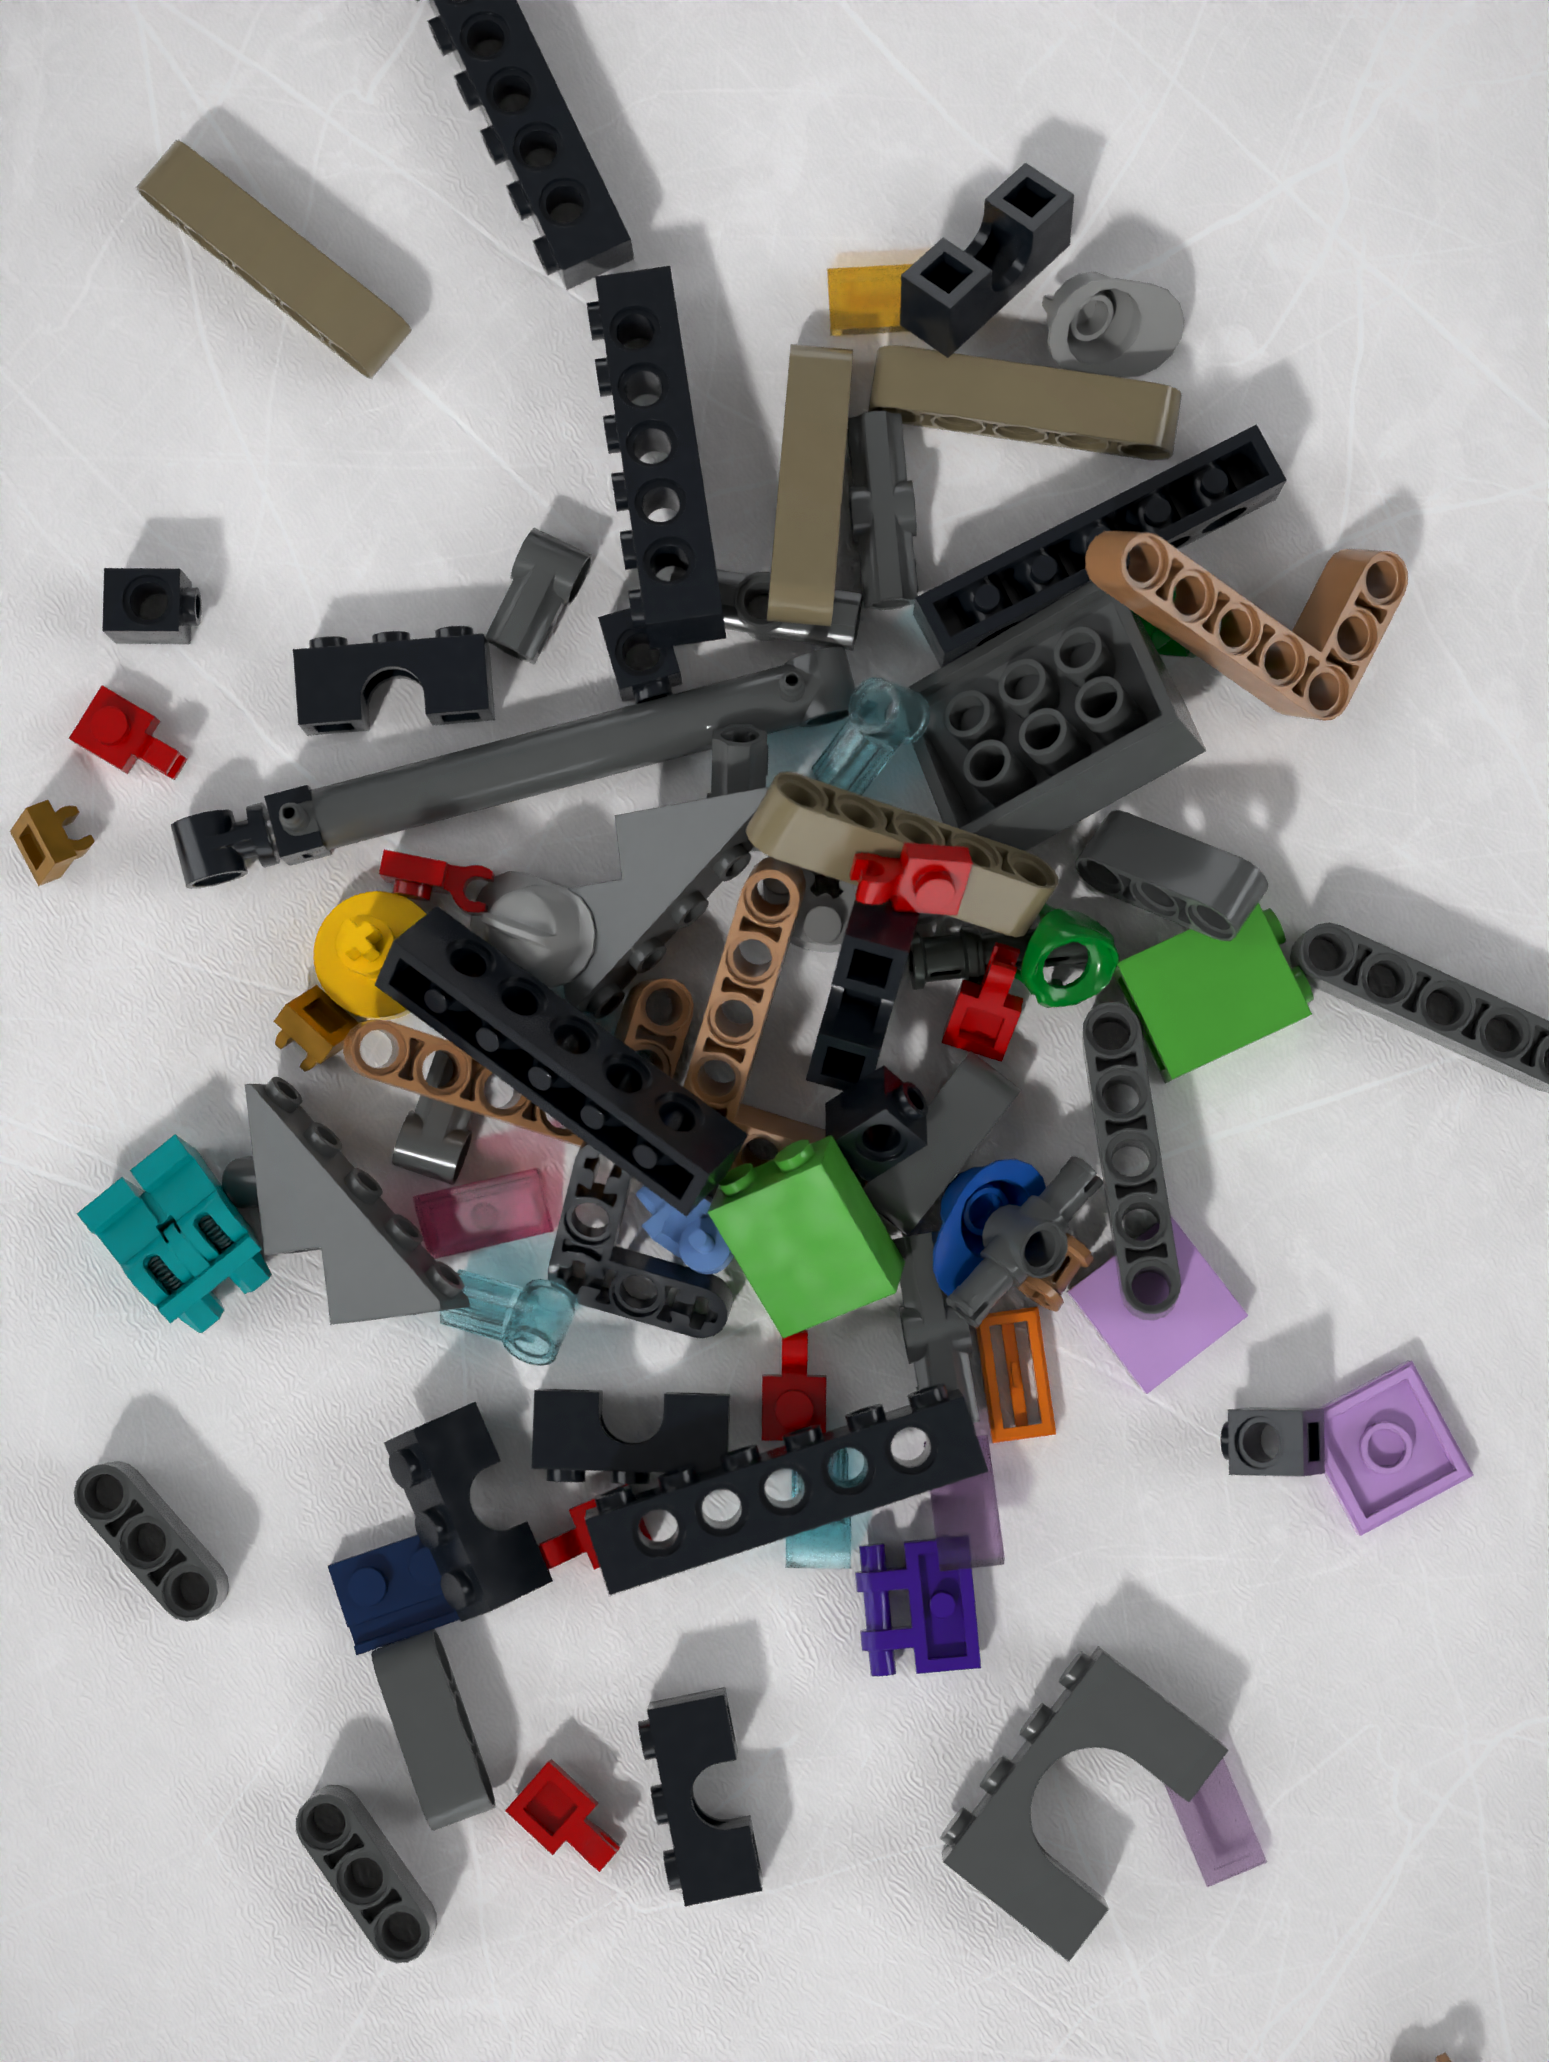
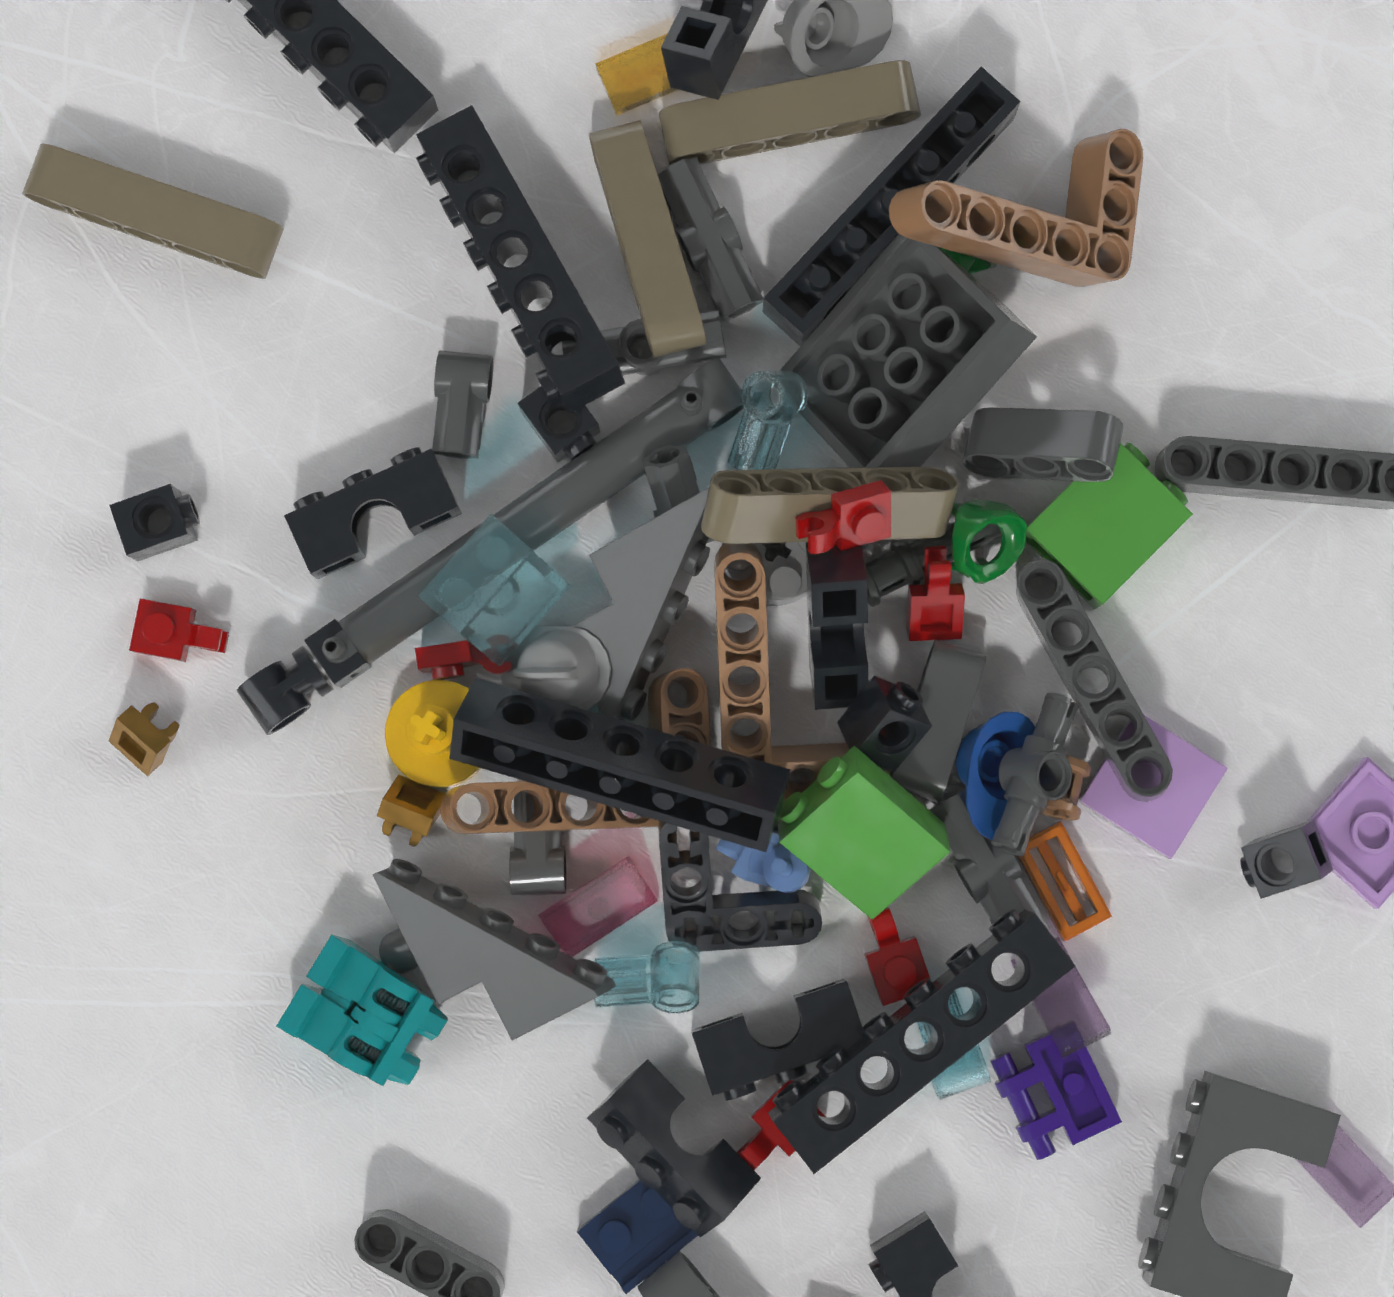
camera: 25 degrees left, 0 degrees up
none -> clear light blue slope [418,514,571,667]

